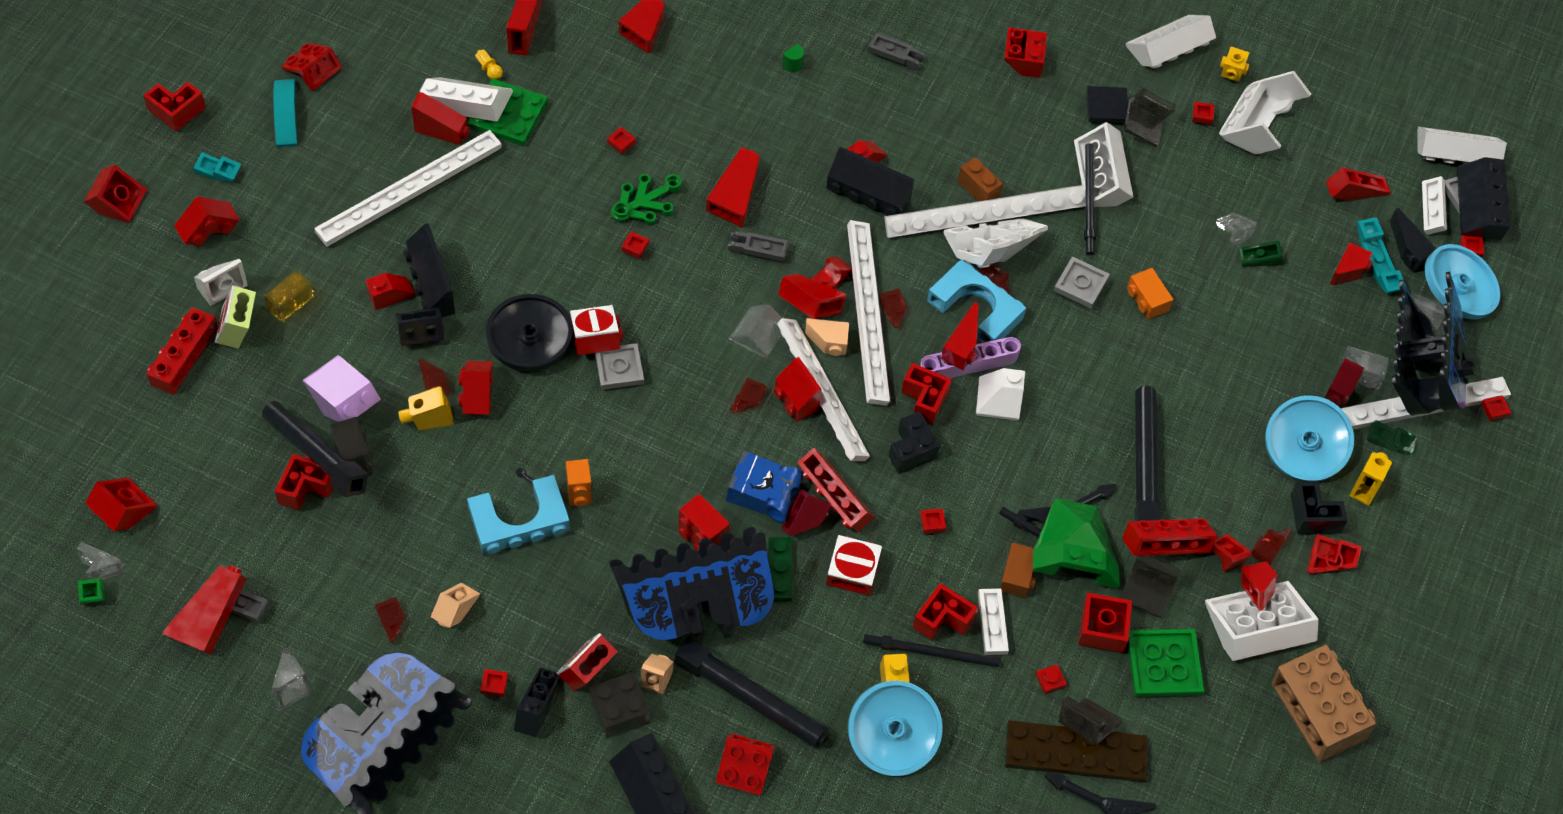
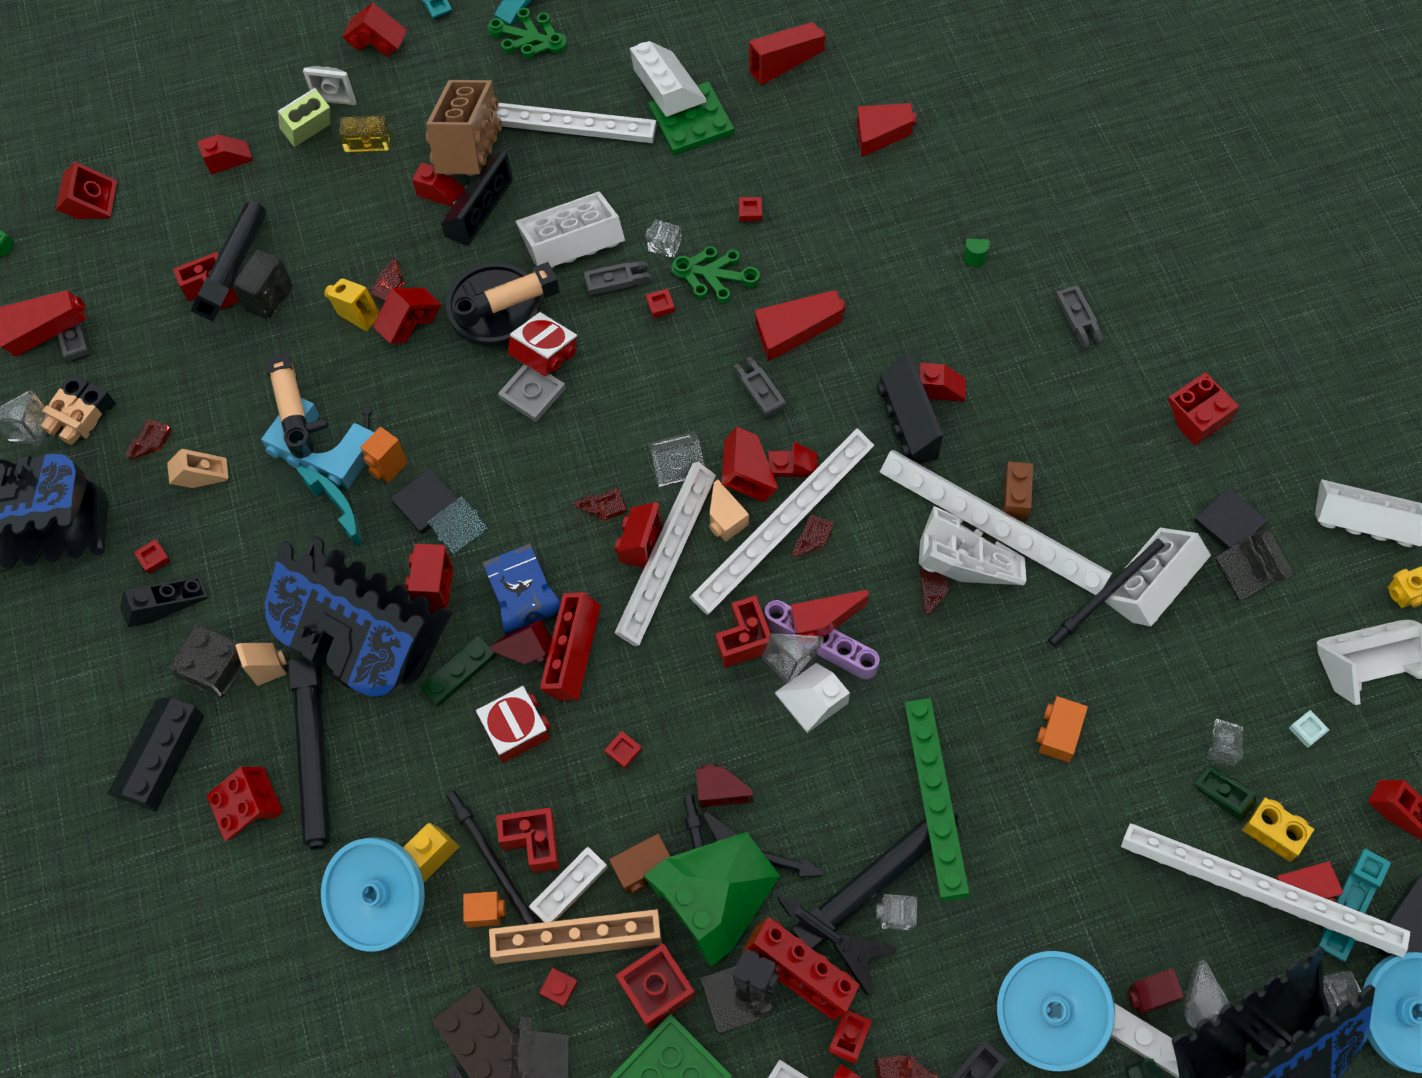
camera: 55 degrees right, 5 degrees up
clear slope [76,542,125,579] -> none
red brick [147,307,218,395] -> none
lavender slope [303,355,381,425] -> none
black brick [396,307,444,346] -> none
red slope [411,91,470,145] -> none
yellow axle [475,49,503,80] -> none
red piece [557,633,618,691] -> none
black brick [889,411,940,474] -> none
medium azure arch [927,260,1026,343] -> none
light grey plate [1054,257,1110,309] -> none
red plate [1192,102,1214,125] -> none
none -> light nougat hips [41,374,116,445]
none -> red slope [197,134,253,175]
none -> piece [264,353,329,459]
none -> teal slope [296,466,361,547]
none -> black tile [391,469,461,535]
none -> medium nougat brick [426,80,502,176]
none -> clear light blue piece [427,496,487,555]
none -> piece [452,262,560,328]
none -> orange brick [463,891,506,928]
none -> green plant [488,8,567,59]
none -> light nougat brick [489,909,662,964]
none -> white slope [515,192,625,269]
none -> dark grey hinge [584,261,651,296]
none -> clear brick [645,219,682,258]
none -> dark red slope [696,764,753,808]
none -> black brick [733,949,780,1000]
none -> clear slope [762,633,824,684]
none -> black piece [777,896,896,995]
none -> clear brick [876,894,917,931]
none -> green plate [905,698,970,902]
none -> white plate [1121,823,1410,958]
none -> yellow brick [1242,797,1315,862]
none -> light aqua tile [1289,710,1329,748]

